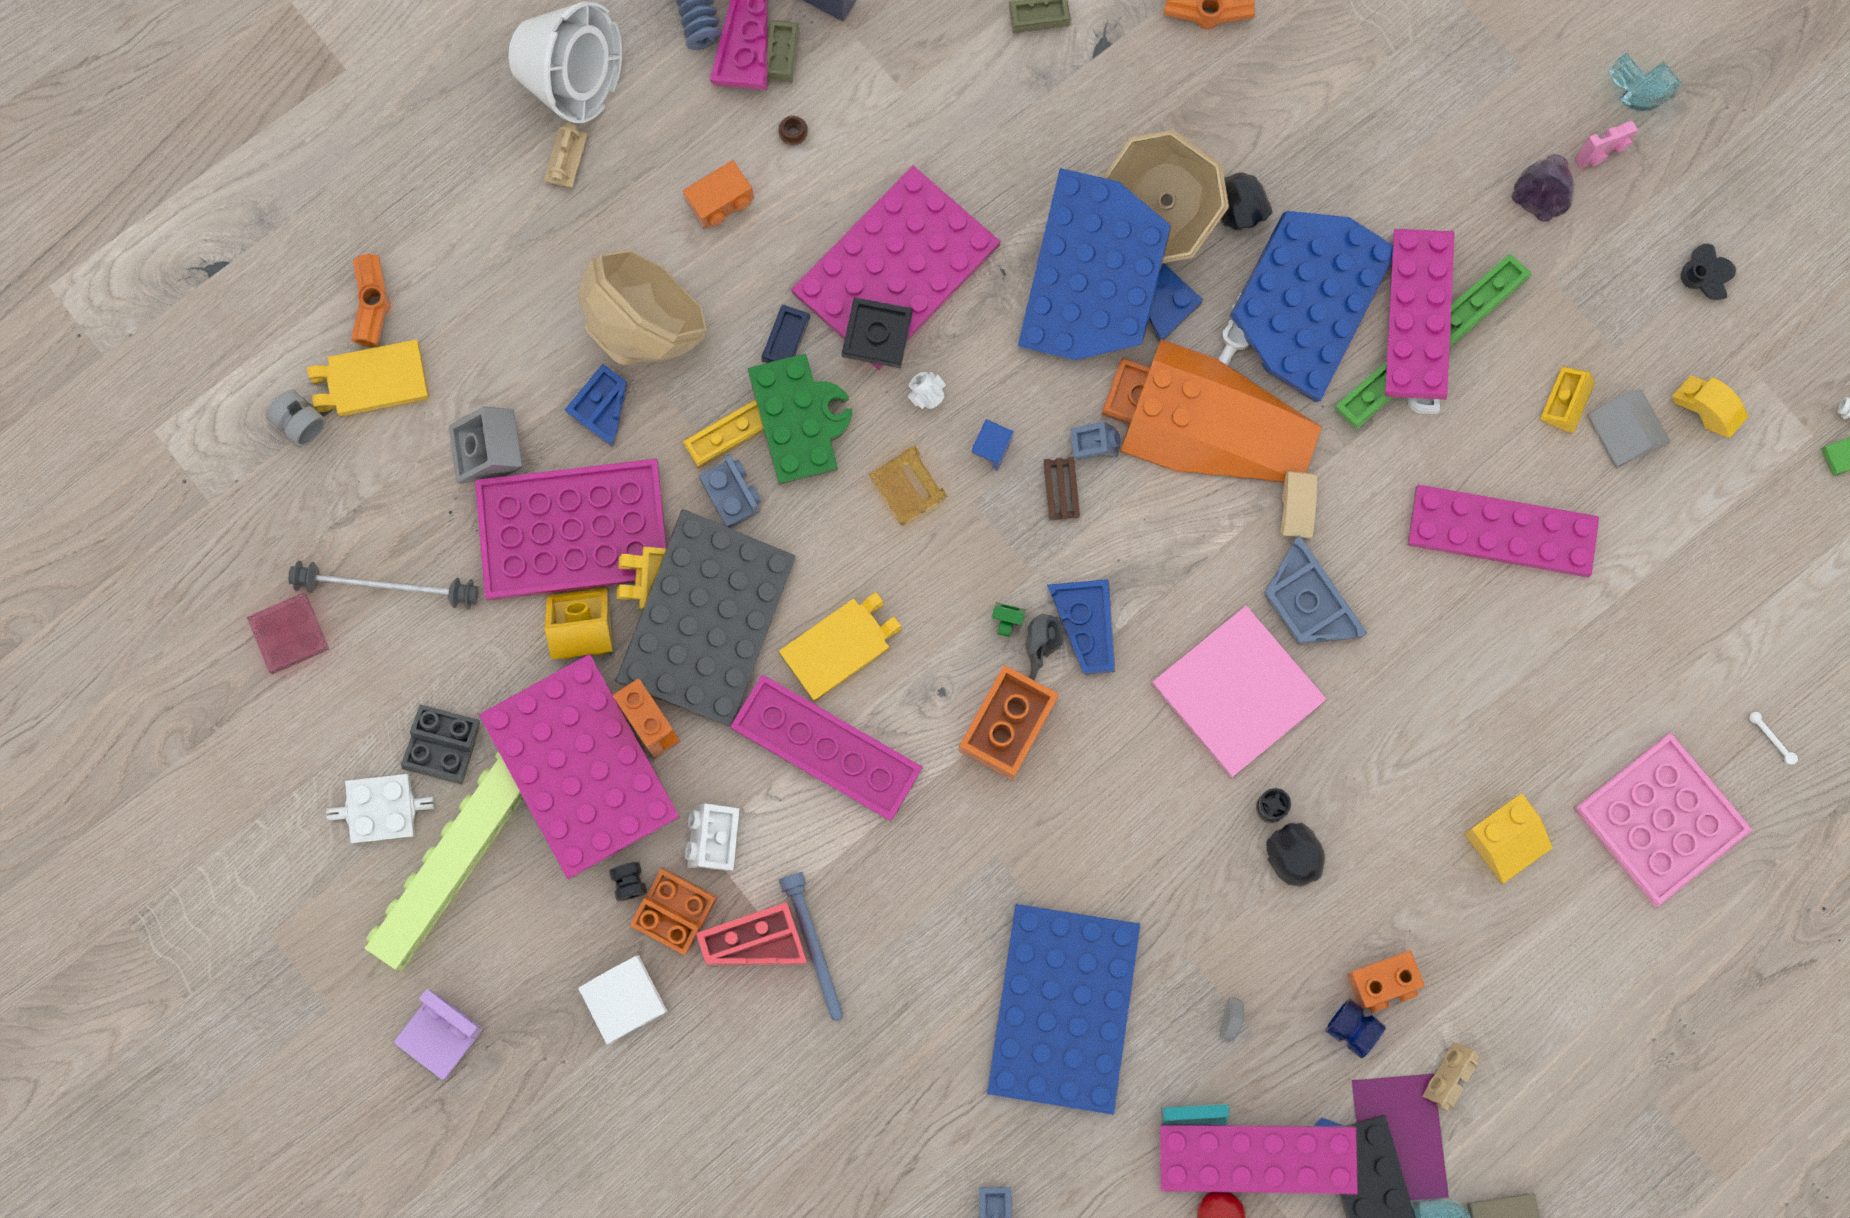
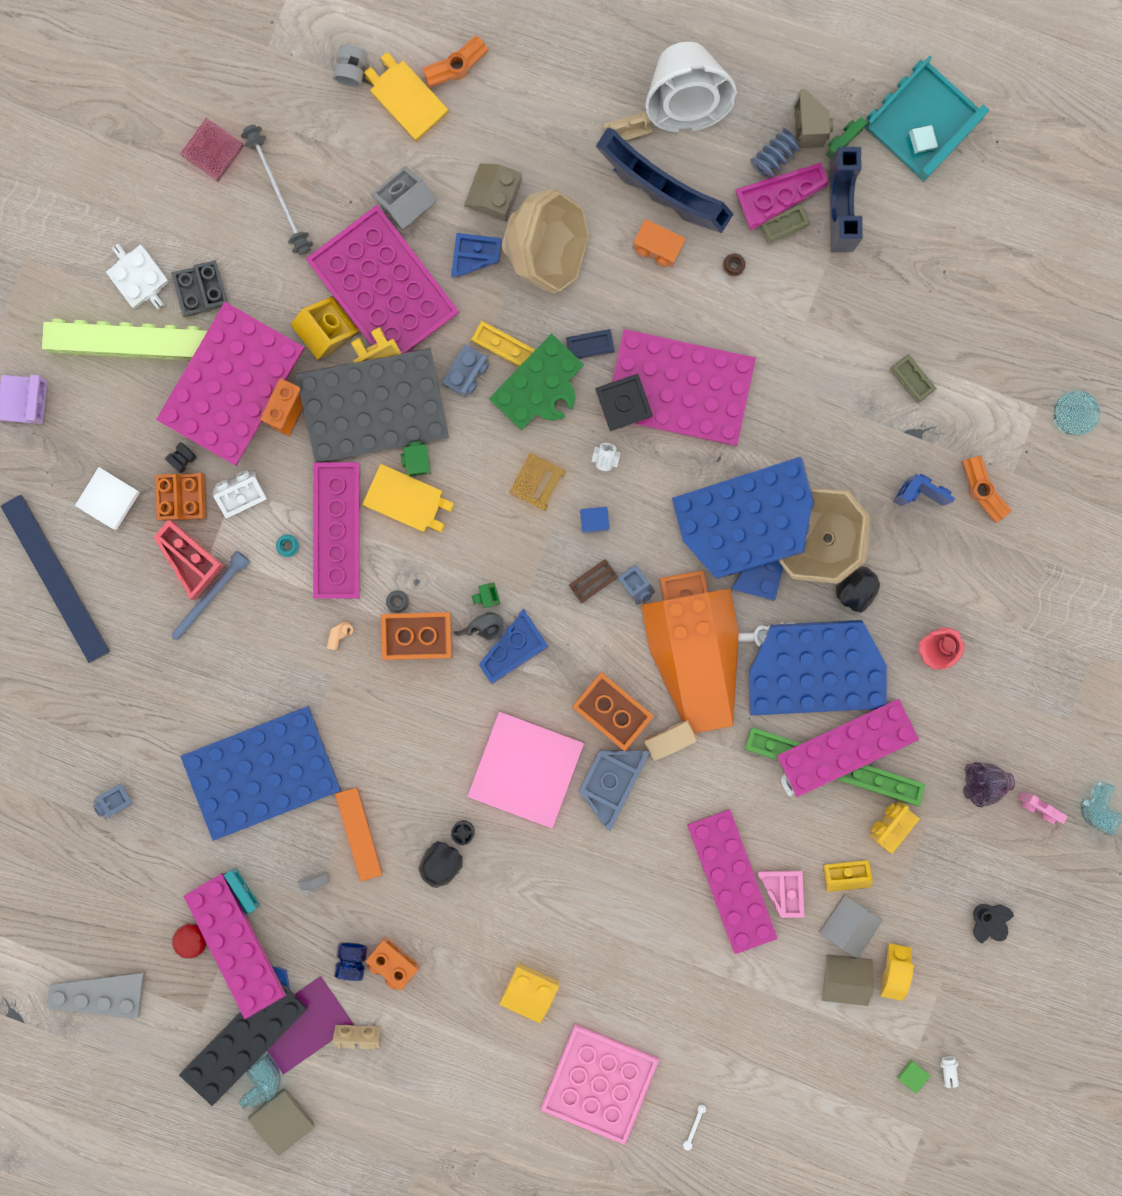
camera: 60 degrees right, 10 degrees up
none -> dark blue tile [1,495,110,663]
none -> teal plate [276,534,299,557]
none -> light nougat arm [326,622,354,651]
none -> orange tile [335,787,383,882]
none -> dark grey plate [386,590,409,613]
none -> green brick [401,442,431,477]
none -> dark tan slope [464,163,522,221]
none -> orange brick [572,672,654,751]
none -> dark blue arch [595,127,734,233]
none -> bright pink wing [758,870,805,918]
none -> dark tan slope [822,955,874,1006]
none -> yellow bracket [869,801,920,854]
none -> blue bracket [893,474,955,506]
none -> coral hair [918,627,965,670]

